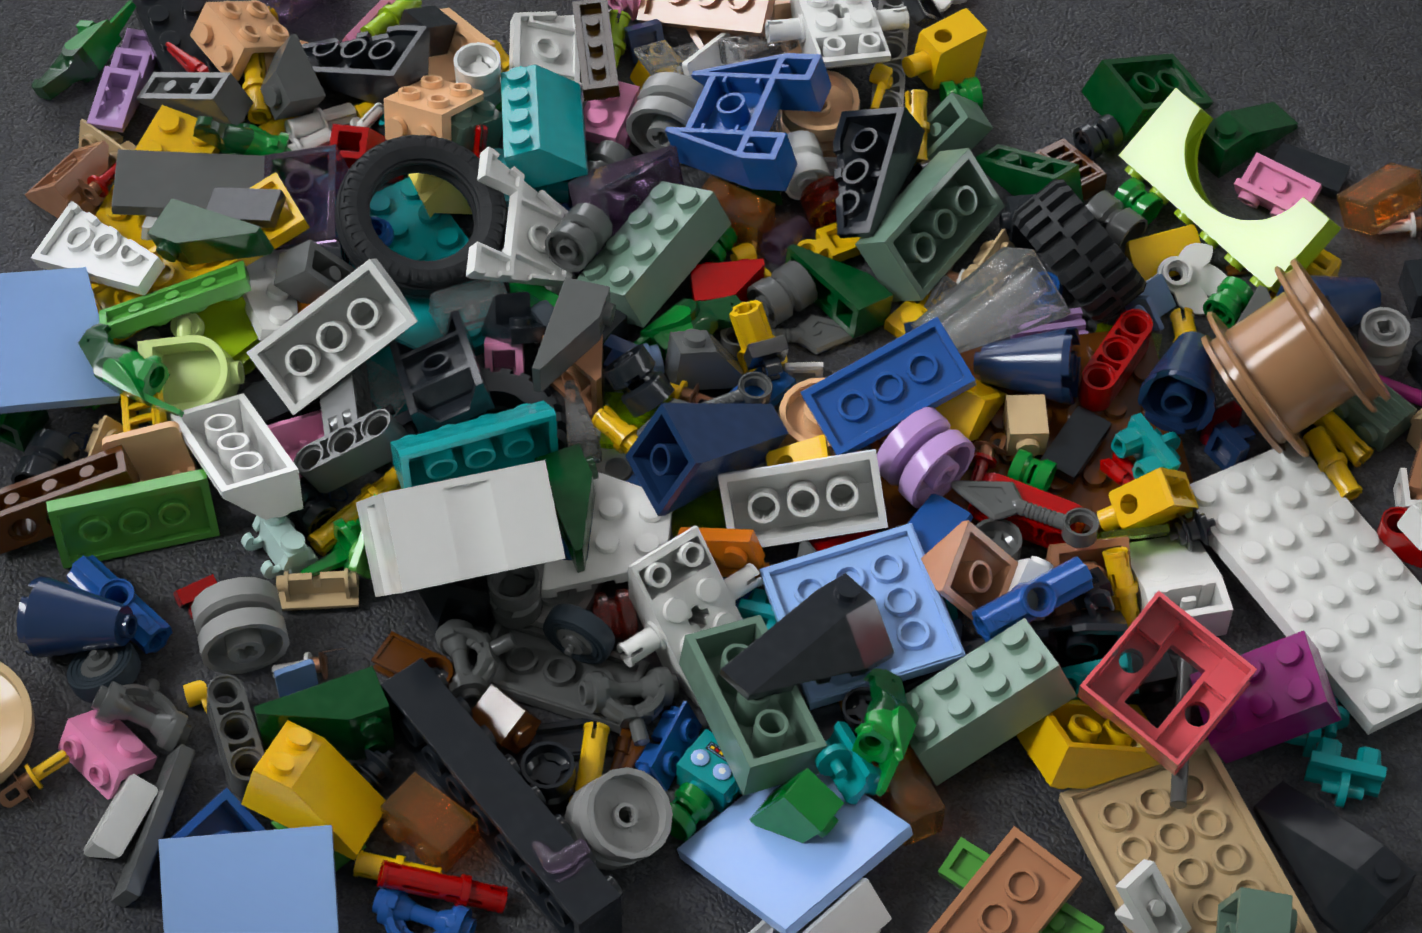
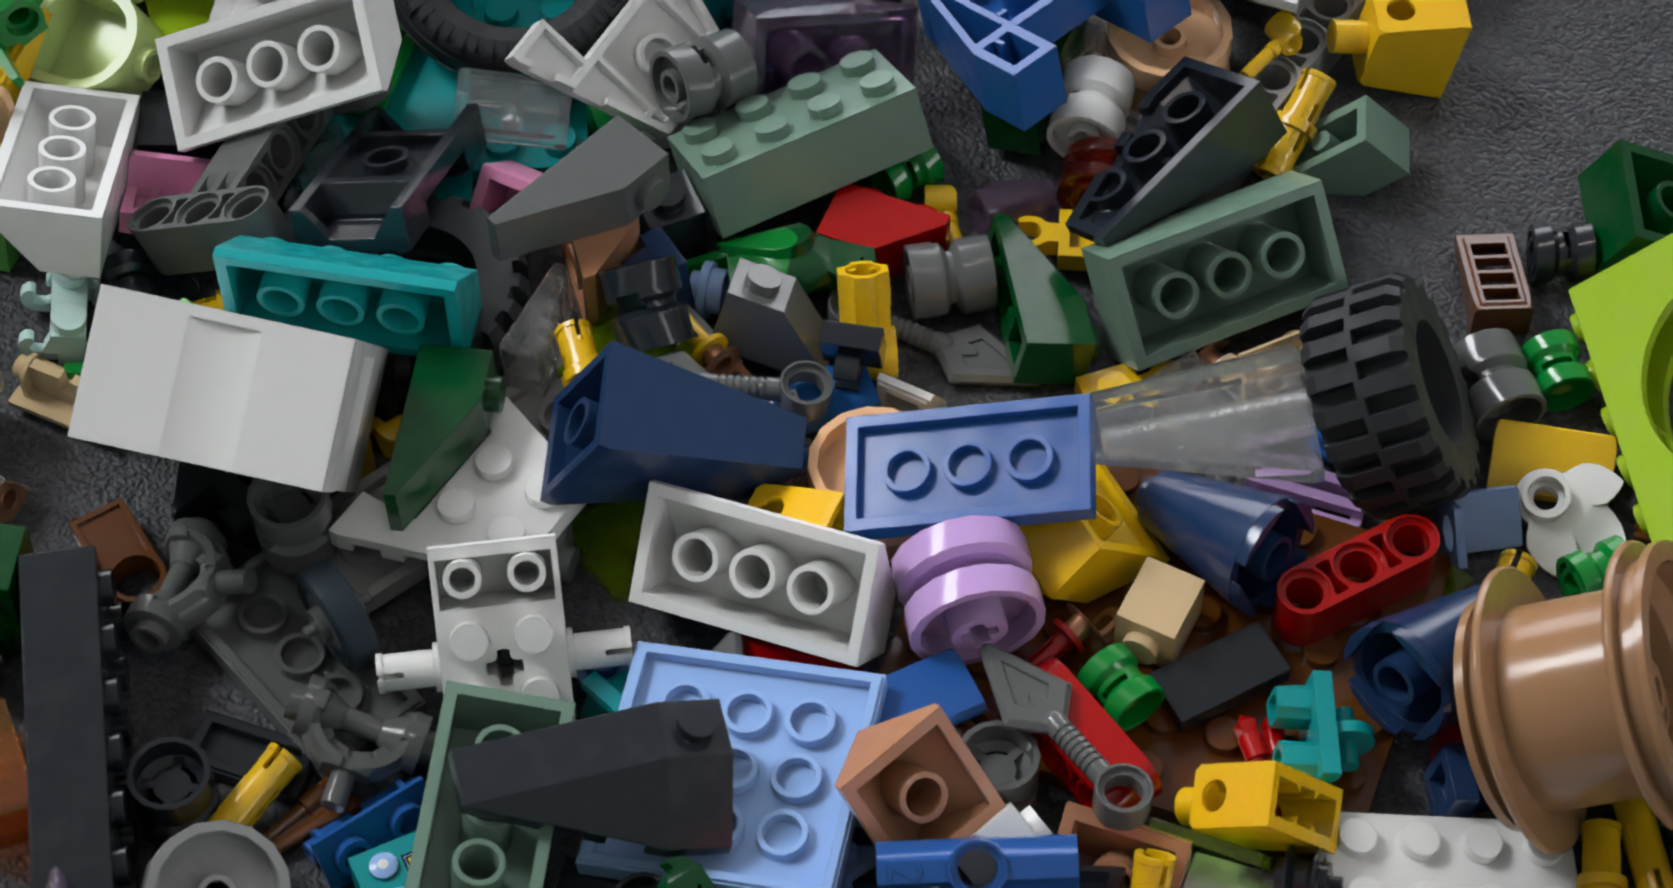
camera: 30 degrees right, 0 degrees up
reddish brown brick [471,684,542,754] -> none
black slope [482,292,546,345] -> none
clear red wheel [591,587,638,646] -> none
orange plate [677,527,770,578] -> none
clear orange brick [701,175,775,255] -> none
green wheel [939,77,983,110] -> none
dark green slope [975,144,1084,204] -> none

